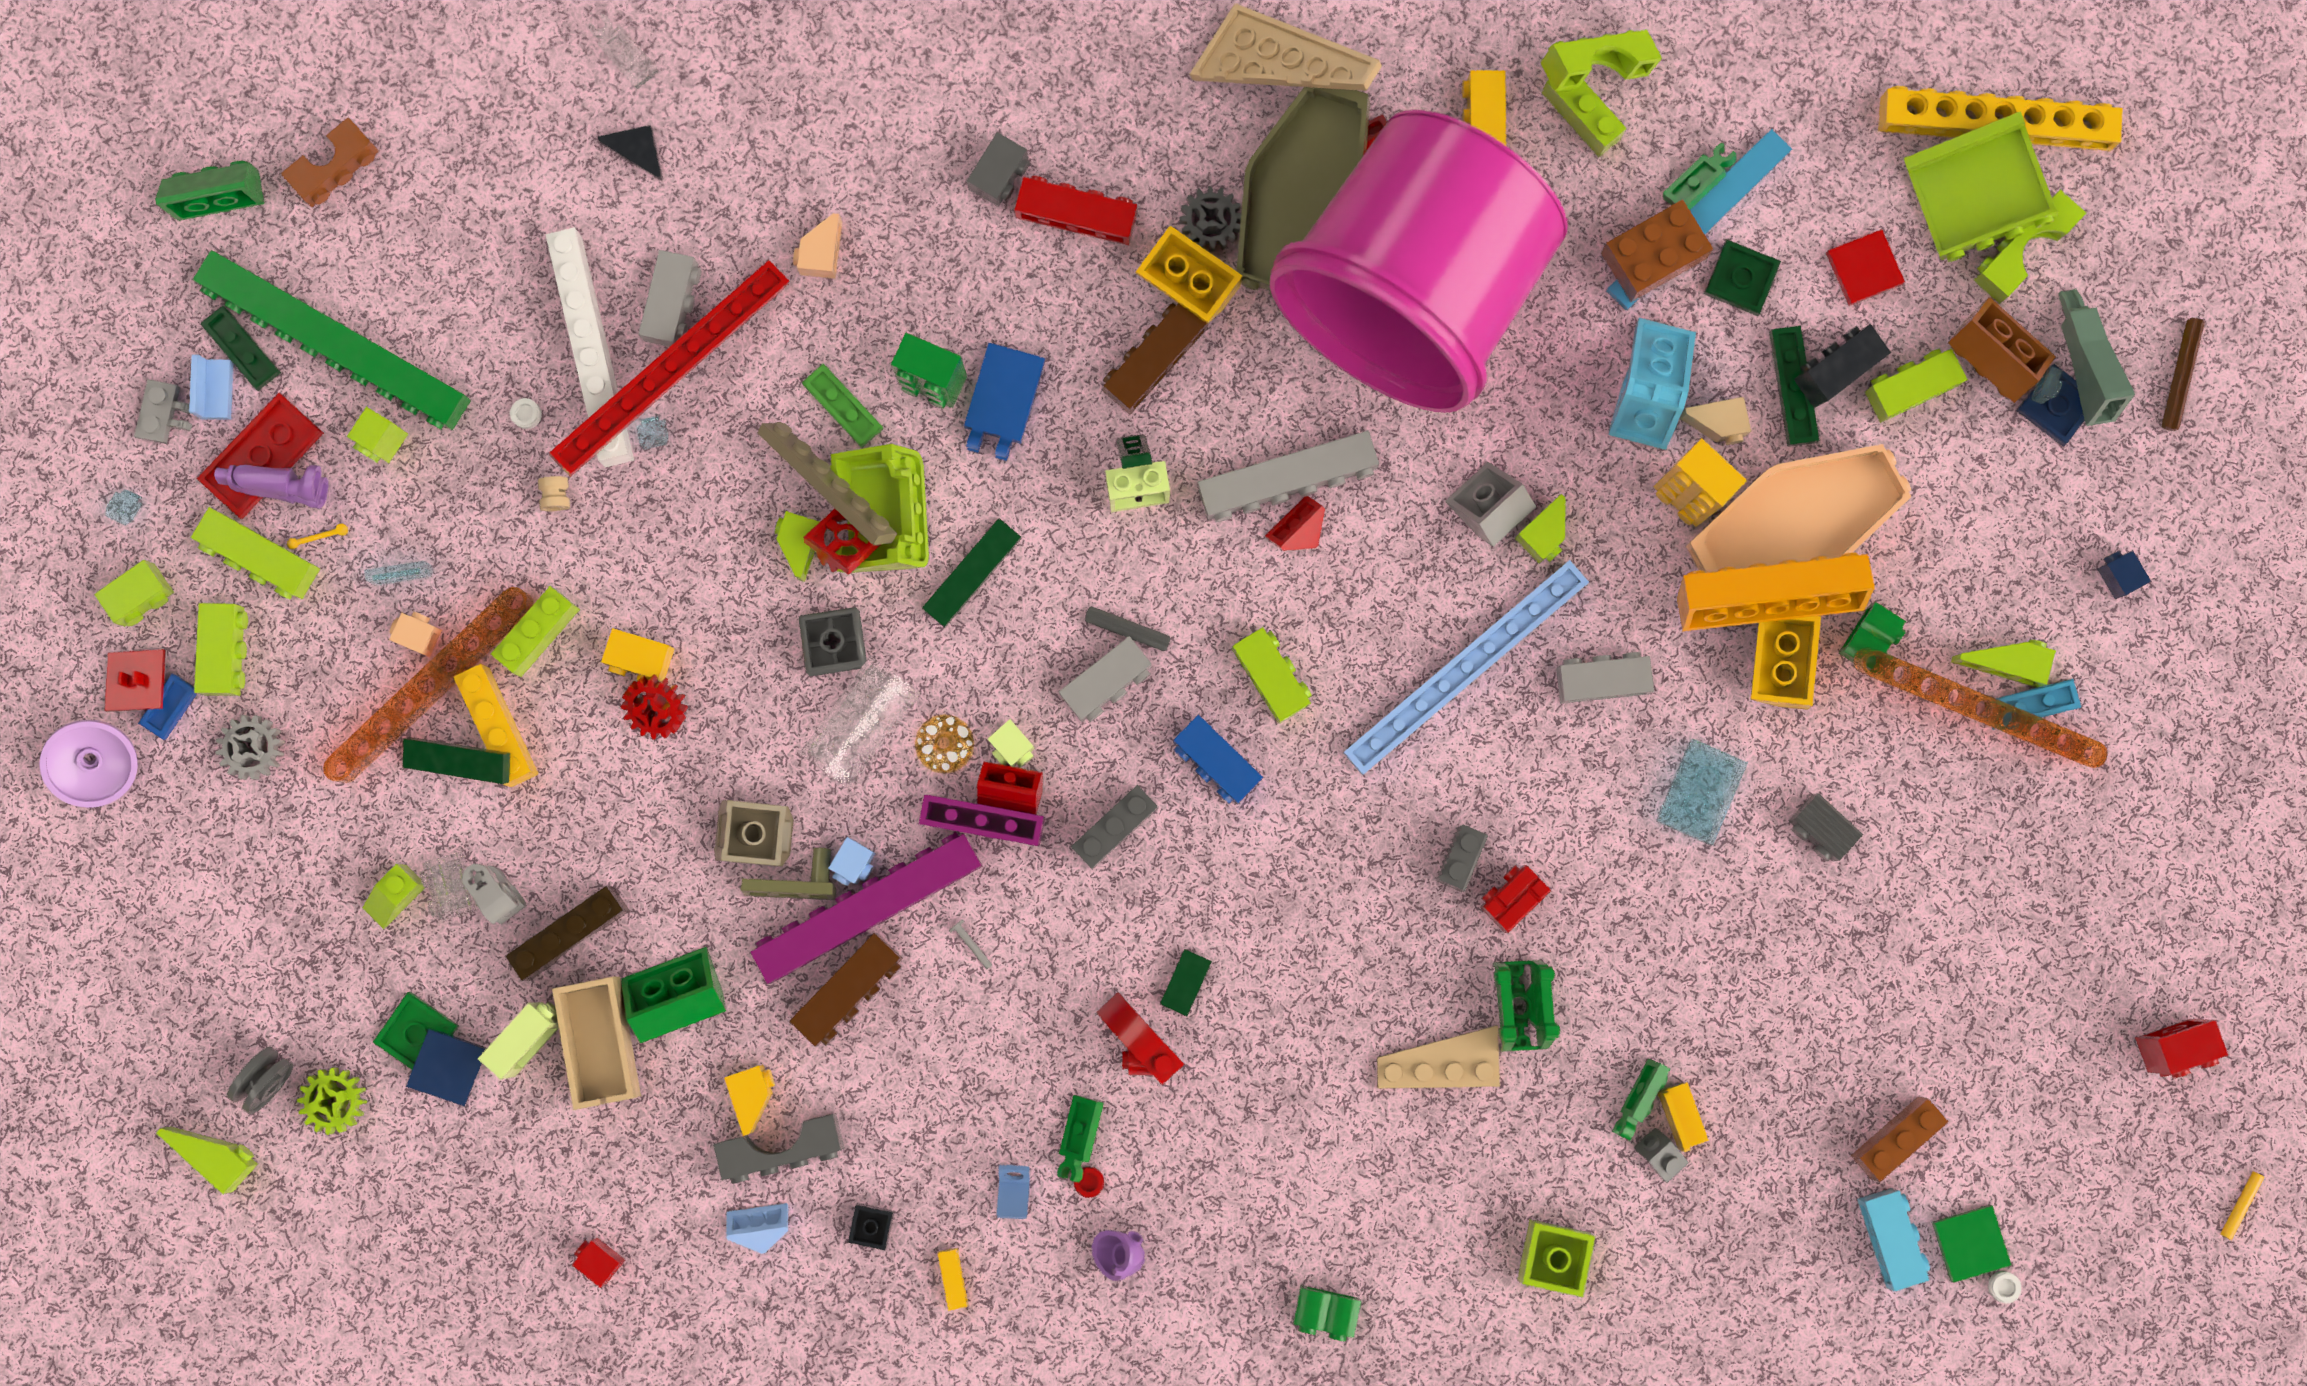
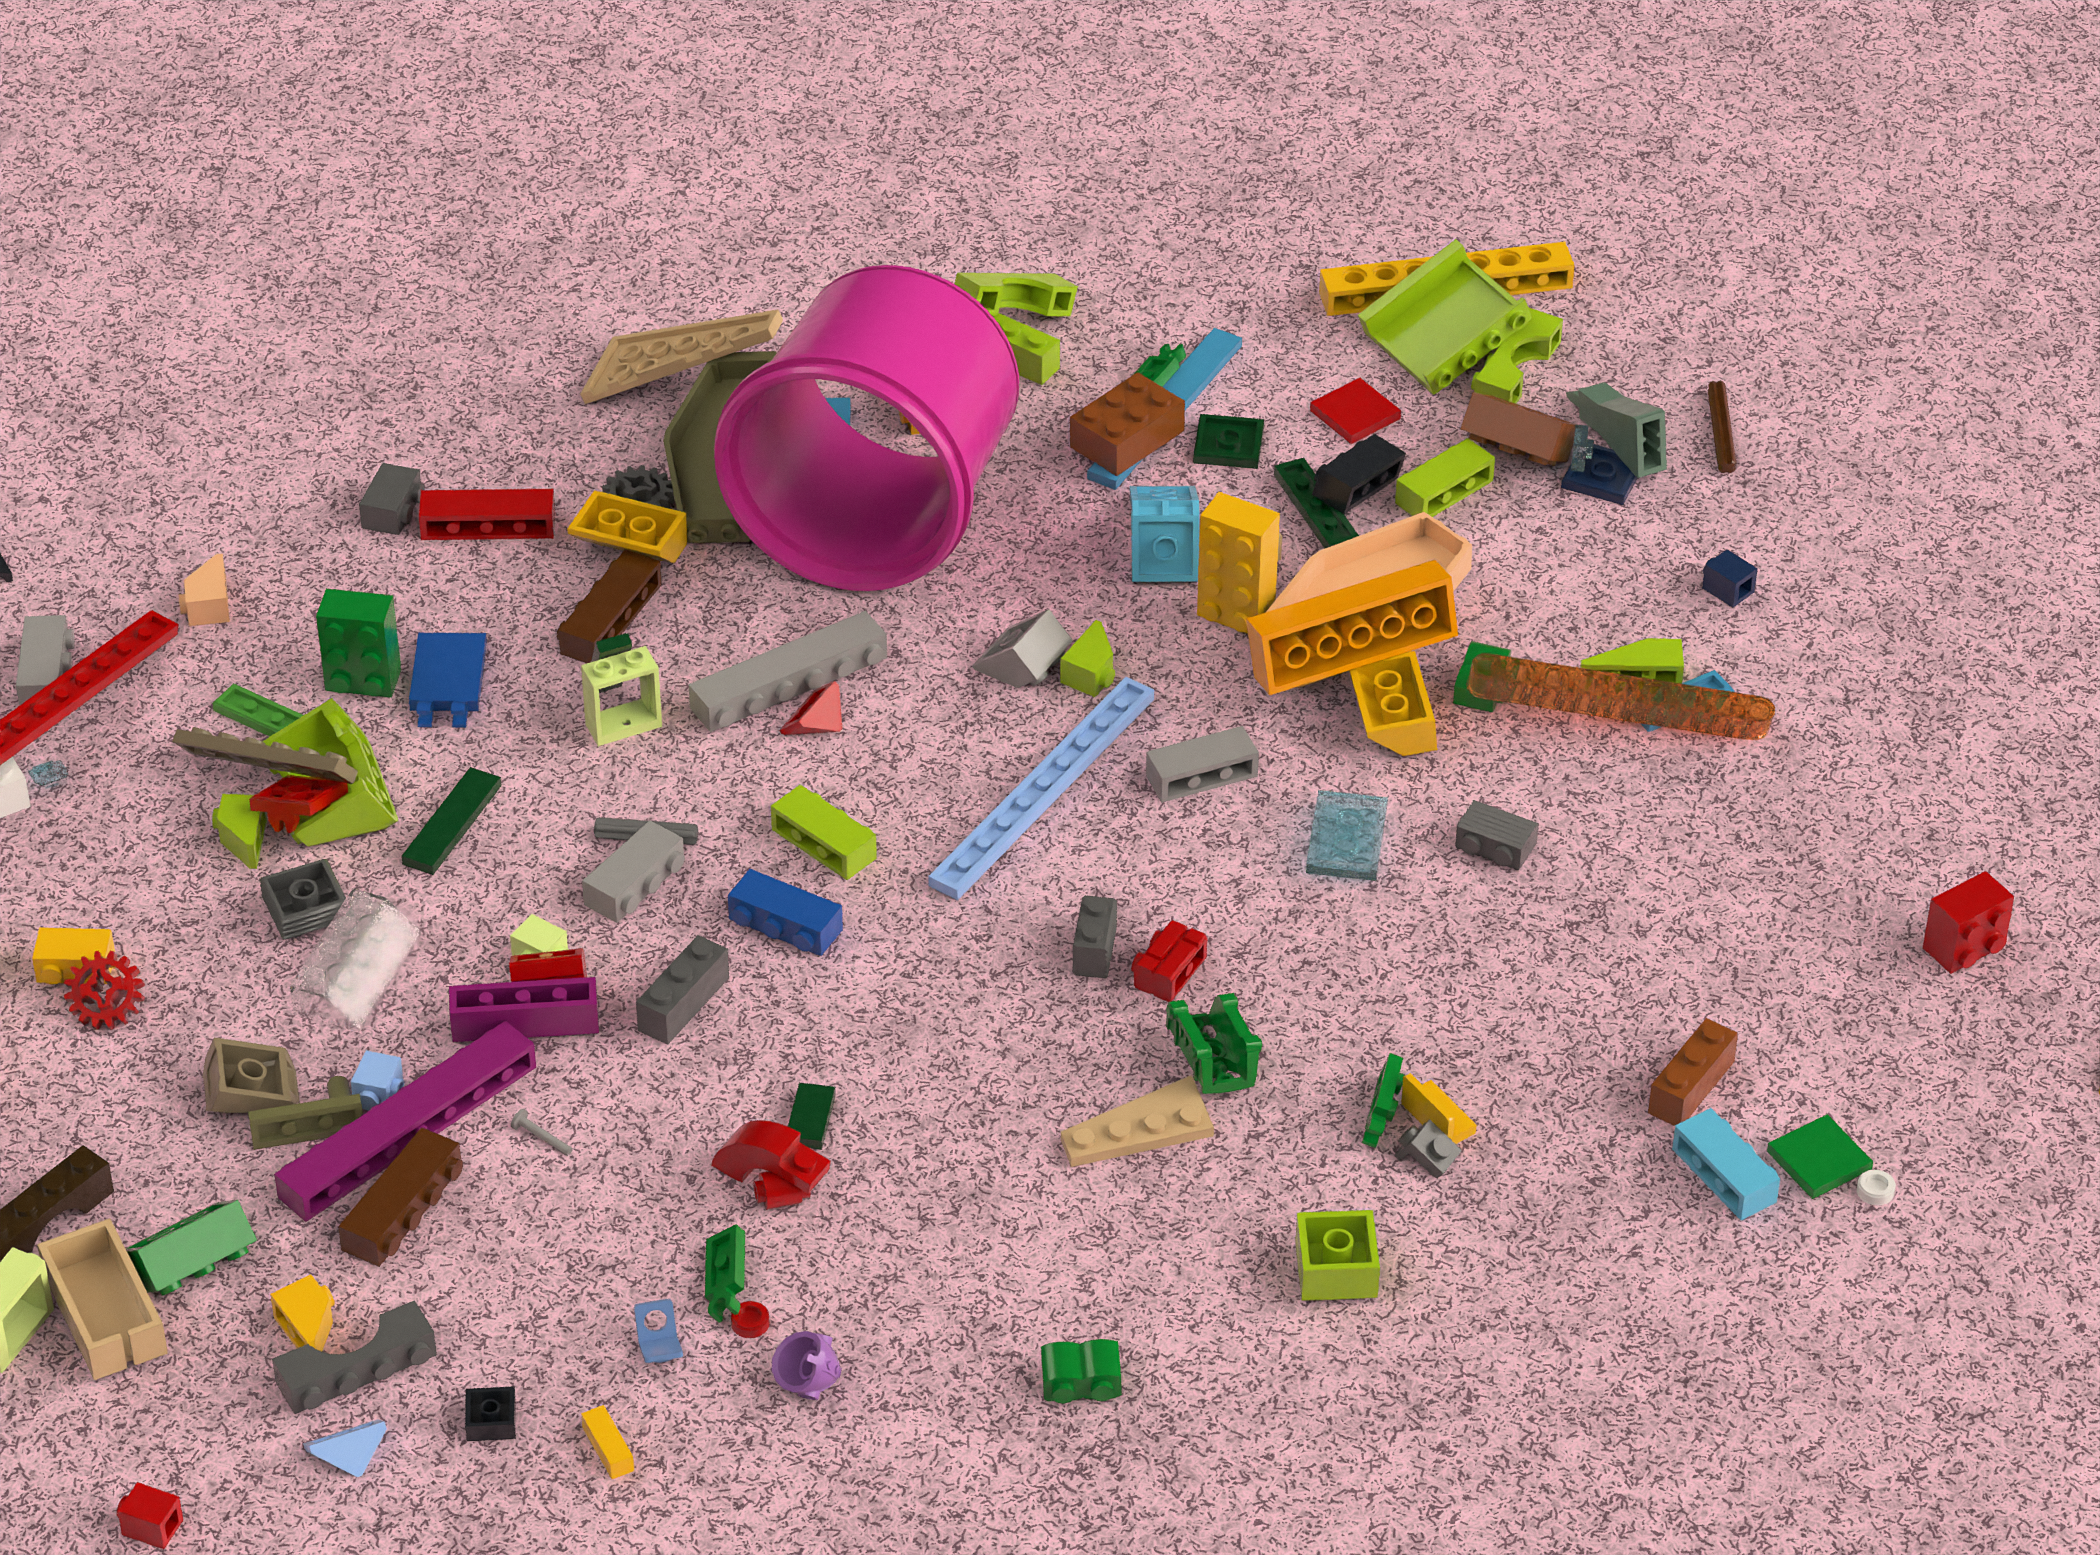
camera: 15 degrees left, 40 degrees down
clear yellow dish [915,714,974,774] -> none

